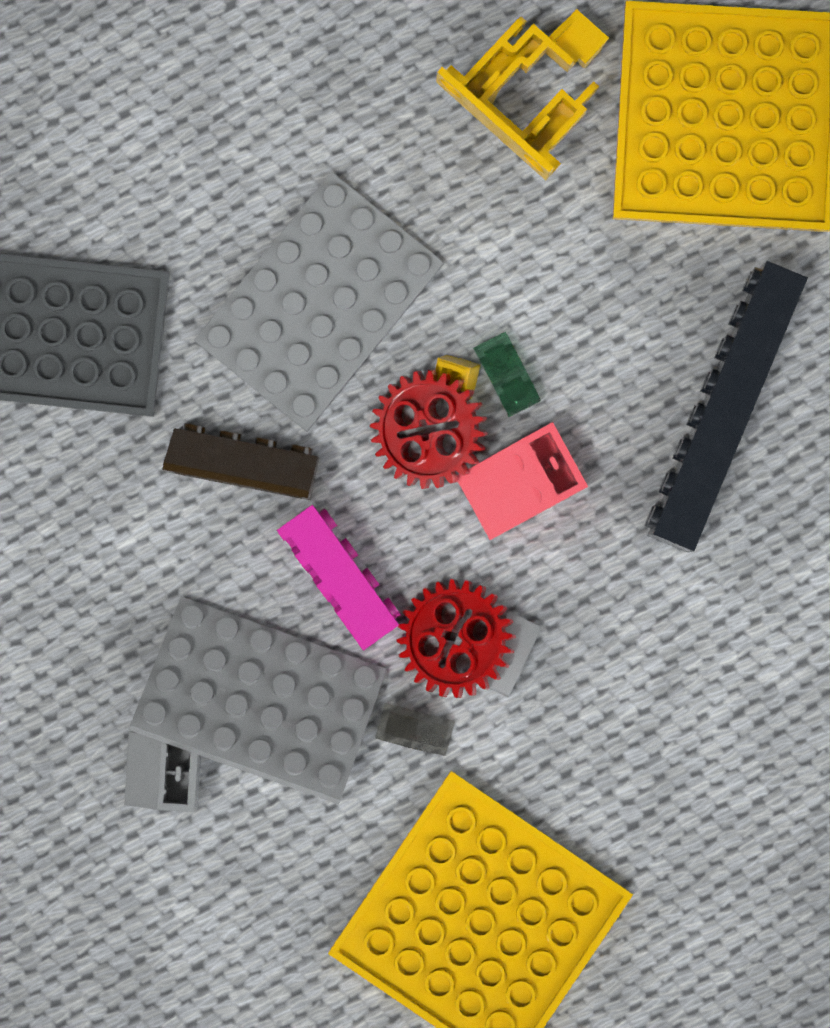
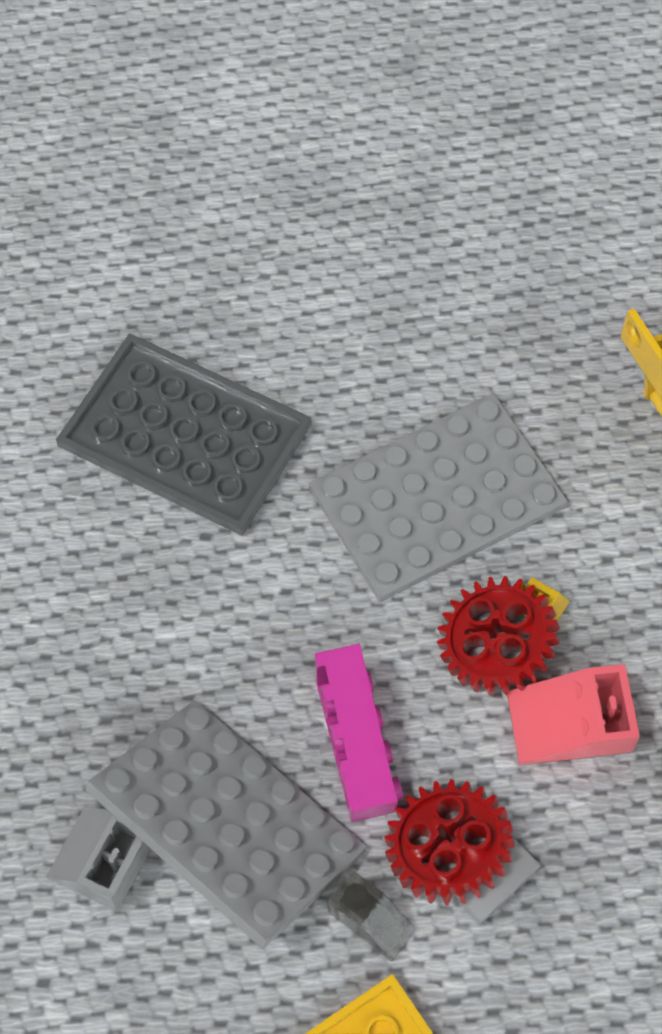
camera: 20 degrees right, 25 degrees down
dark brown slope [162,423,319,501] -> none
clear green slope [473,331,541,417] -> none

